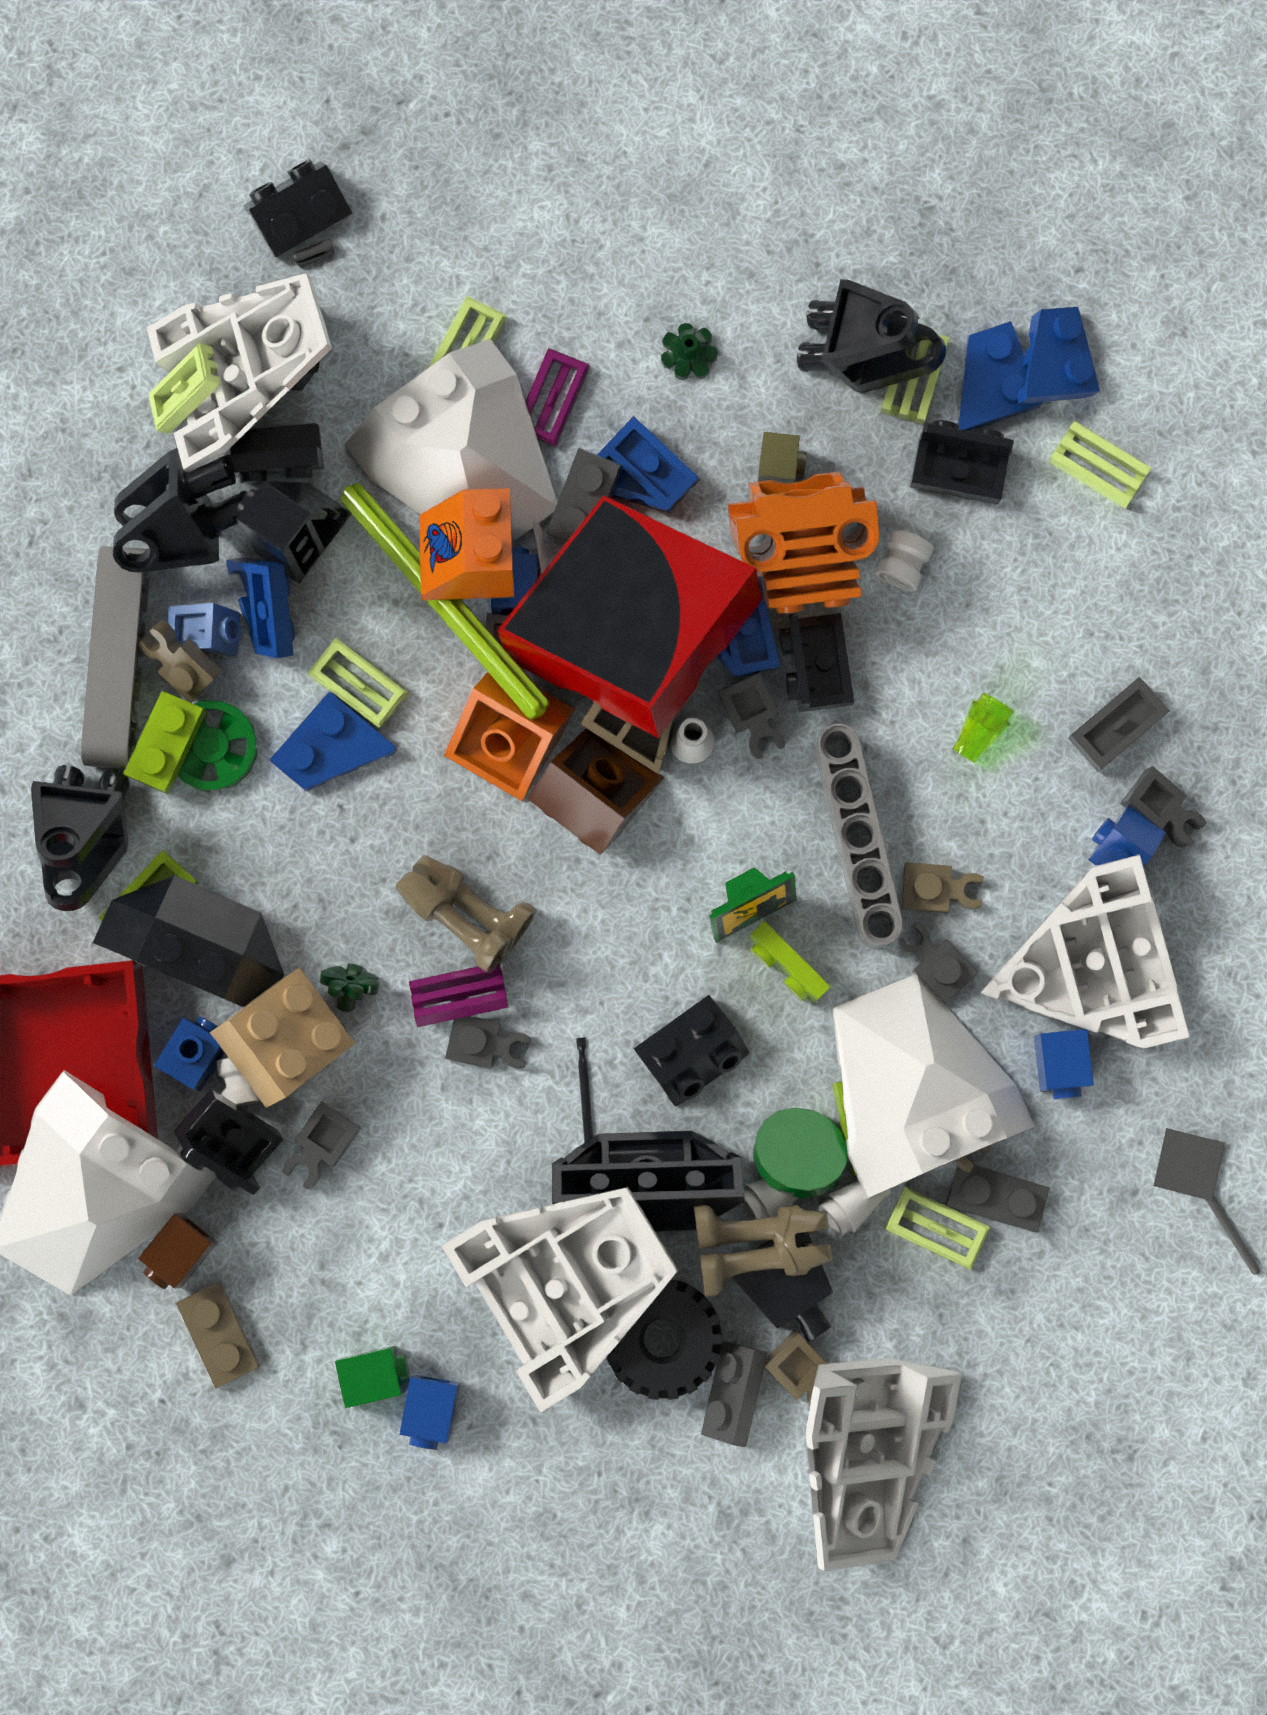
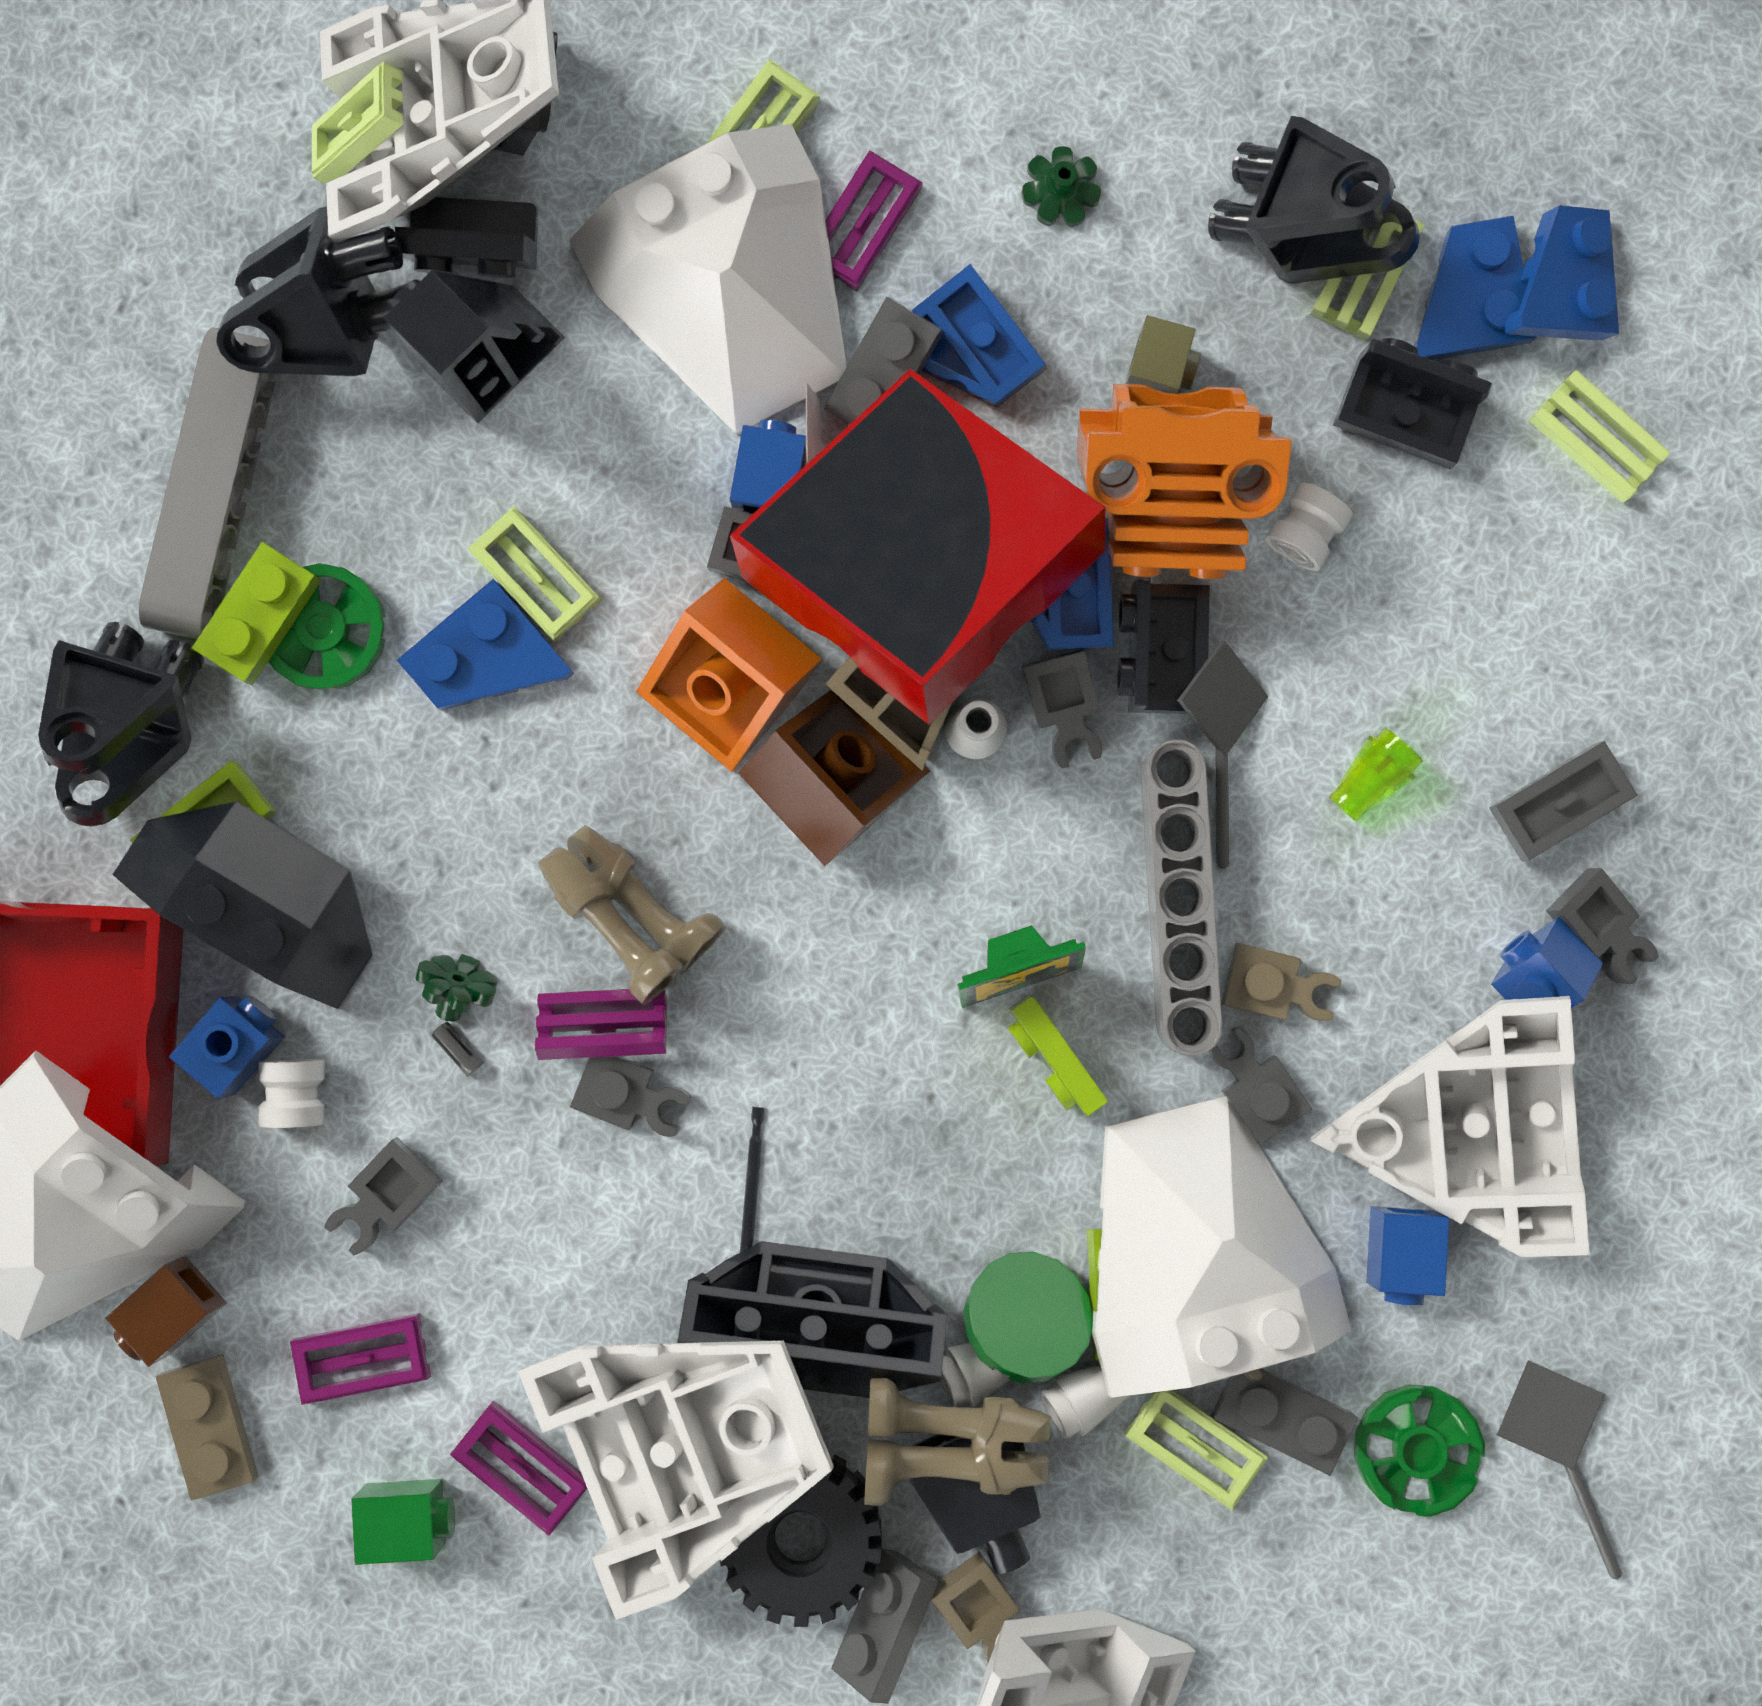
camera: 10 degrees right, 5 degrees up
dark tan plate [138,620,222,703] -> none
medium blue bracket [168,603,241,657] -> none
black bracket [174,1088,284,1195] -> none
tan brick [210,967,355,1108] -> none
blue wing [226,557,295,658] -> none
lime axle [340,482,550,720] -> none
blue brick [399,1374,460,1450] -> none
orange slope [420,488,514,600] -> none
black bracket [633,995,749,1106] -> none
none -> magenta tile [290,1313,431,1405]
none -> dark grey piece [432,1022,484,1077]
none -> magenta tile [450,1401,587,1536]
none -> dark grey piece [1177,641,1268,869]
none -> green piece [1354,1384,1485,1517]

